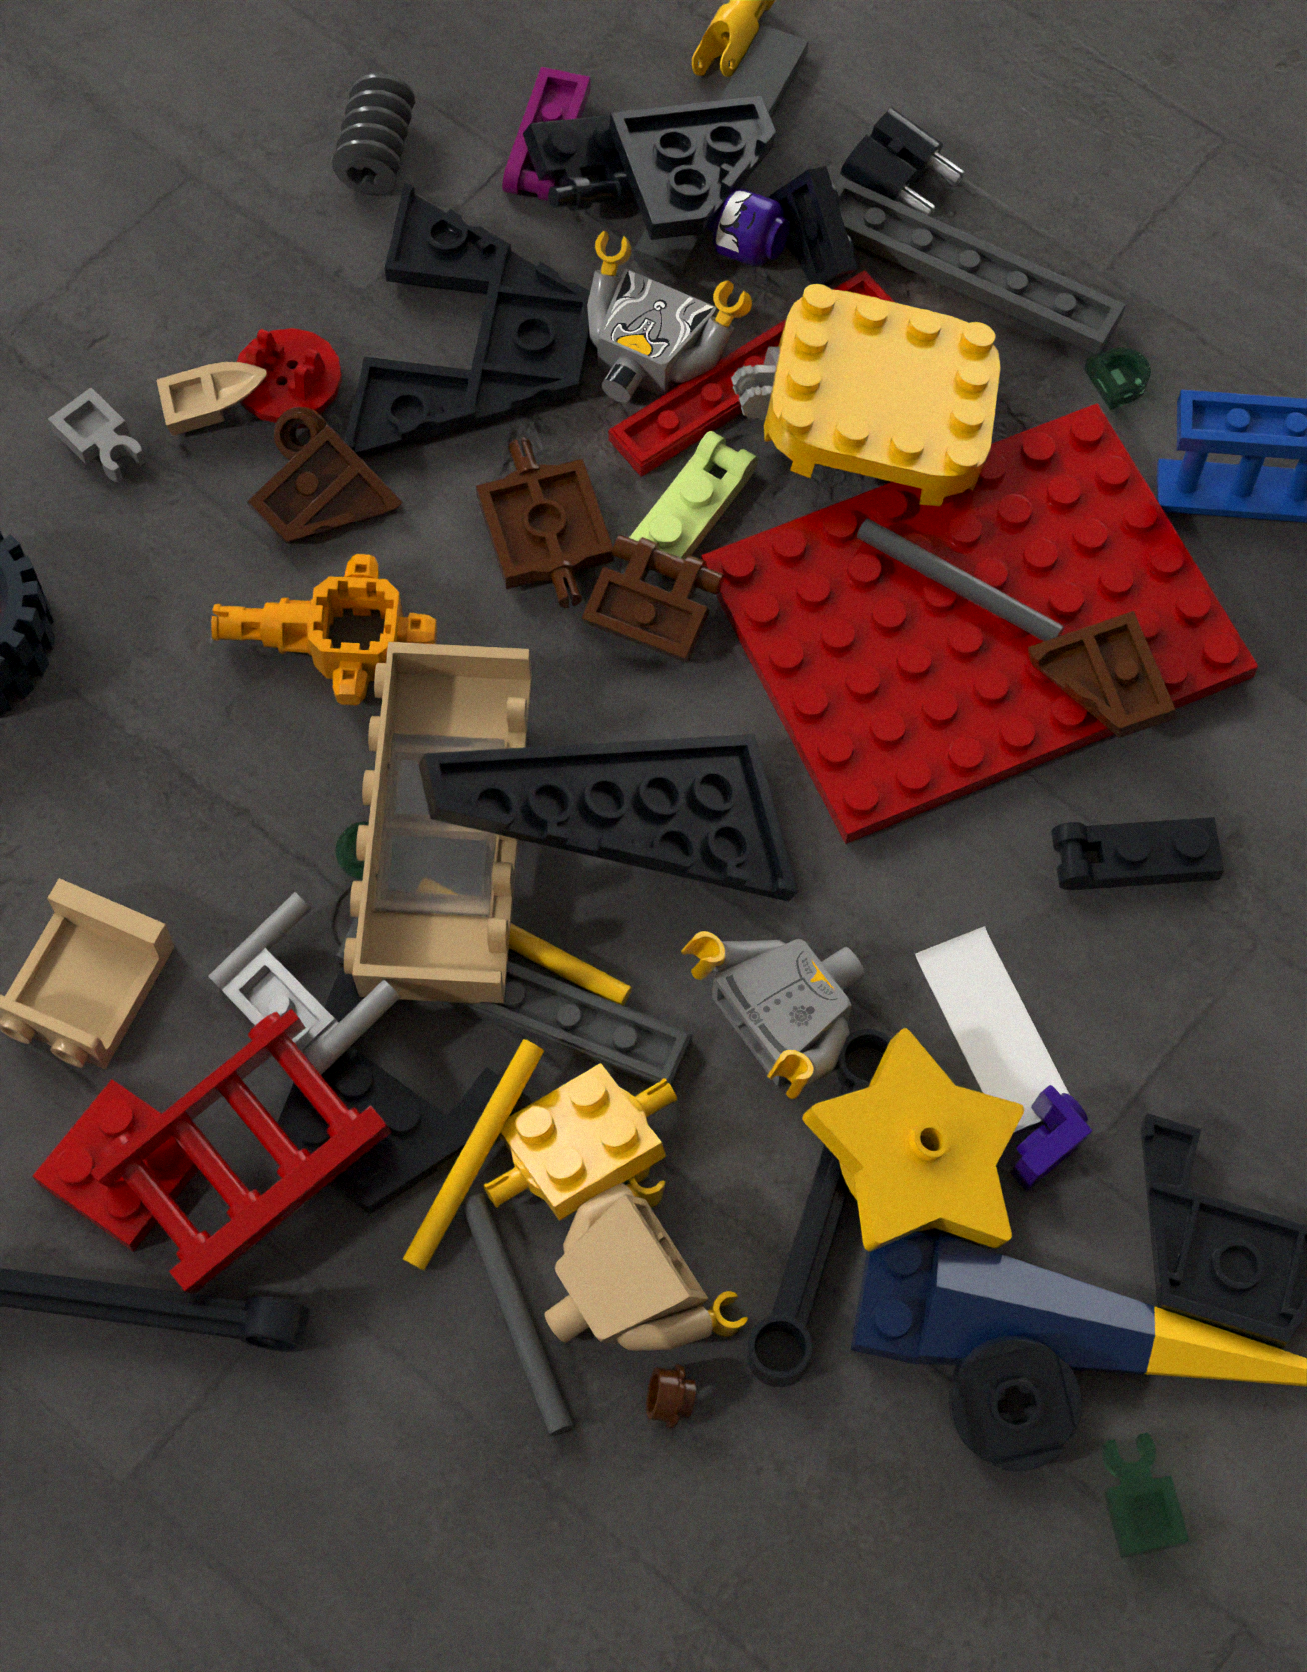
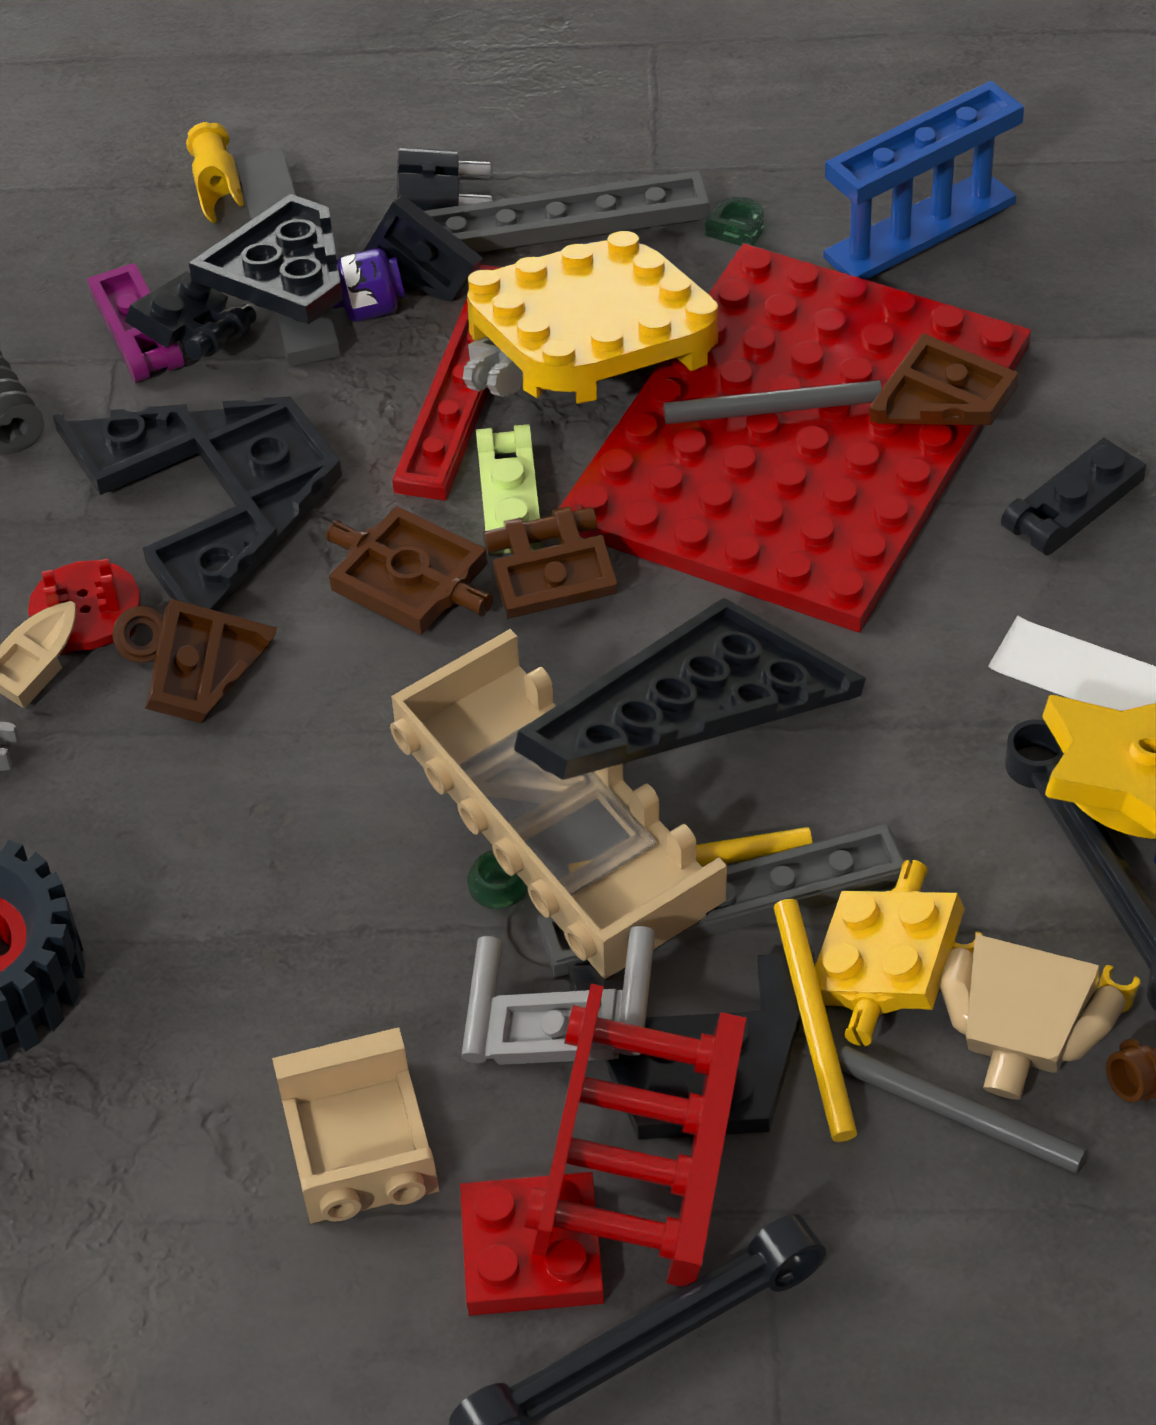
camera: 35 degrees left, 15 degrees down
light orange piece [211,554,437,705] -> none
light grey torso [587,231,752,403] -> none
light grey torso [681,931,865,1099] -> none

